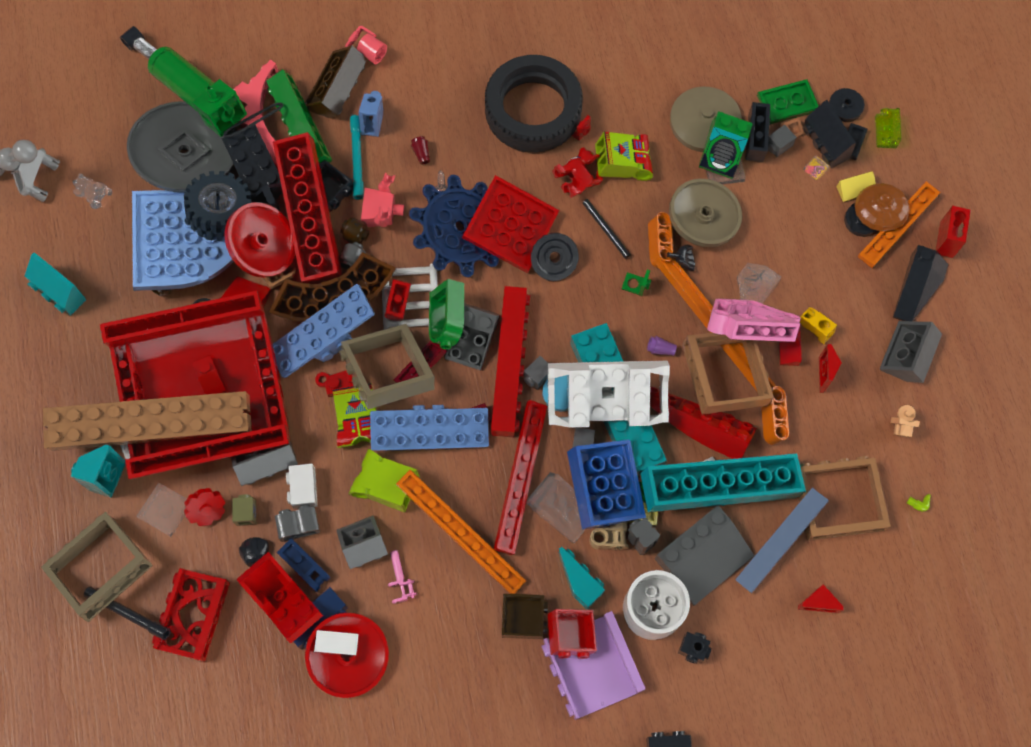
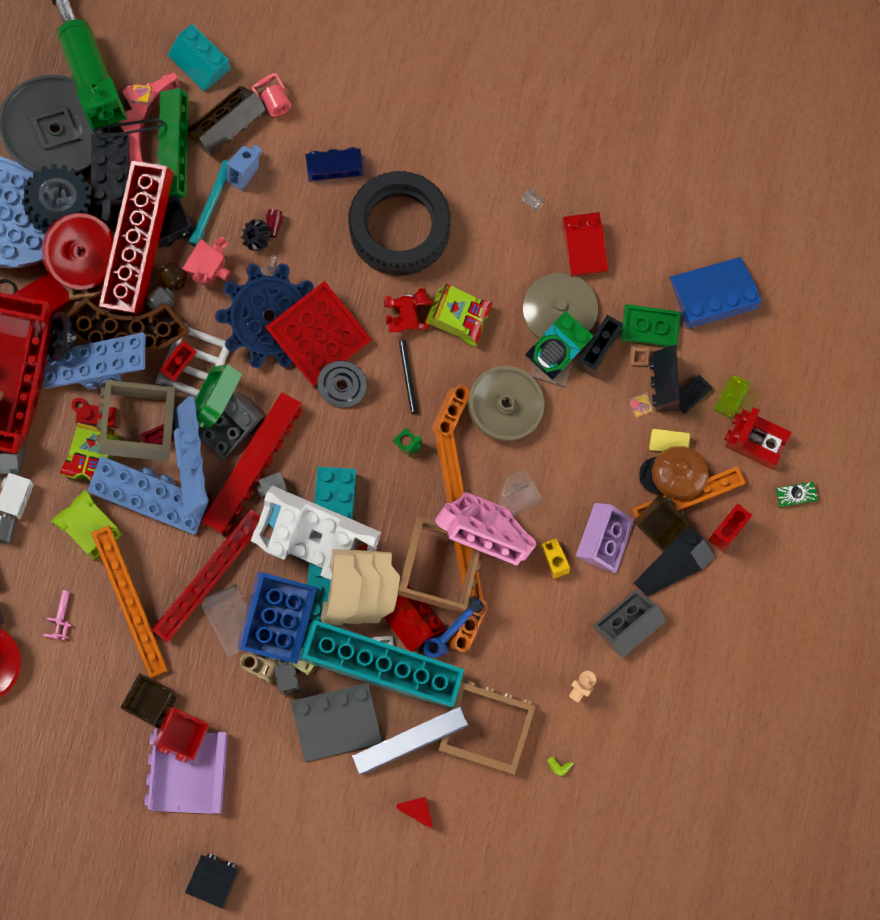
camera: 25 degrees right, 5 degrees up
dark grey slope [336,515,388,569] -> none
teal slope [558,547,605,610] -> none
red bracket [571,115,591,141] -> none
flat silver brick [572,427,595,448] -> none
white brick [623,570,690,640] -> none
medium lavender cone [647,336,677,356] -> none
black piece [667,244,695,271] -> none
black brick [678,631,712,664] -> none
dark grey brick [768,125,797,157] -> none
red slope [779,327,802,366] -> none
red slope [819,344,842,393] -> none
black plate [829,88,865,122] -> none
none -> black gear [48,312,76,362]
none -> tile [130,84,152,106]
none -> teal slope [167,24,231,92]
none -> medium blue bracket [173,396,207,517]
none -> black gear [240,219,272,251]
none -> clear blue brick [305,147,363,181]
none -> tan slope [321,549,400,626]
none -> blue piece [423,596,485,658]
none -> clear bush [520,188,545,212]
none -> red slope [562,212,608,276]
none -> lavender slope [576,503,634,573]
none -> dark brown piece [633,494,691,552]
none -> blue slope [670,257,761,329]
none -> red brick [724,407,792,470]
none -> tile [775,482,818,508]

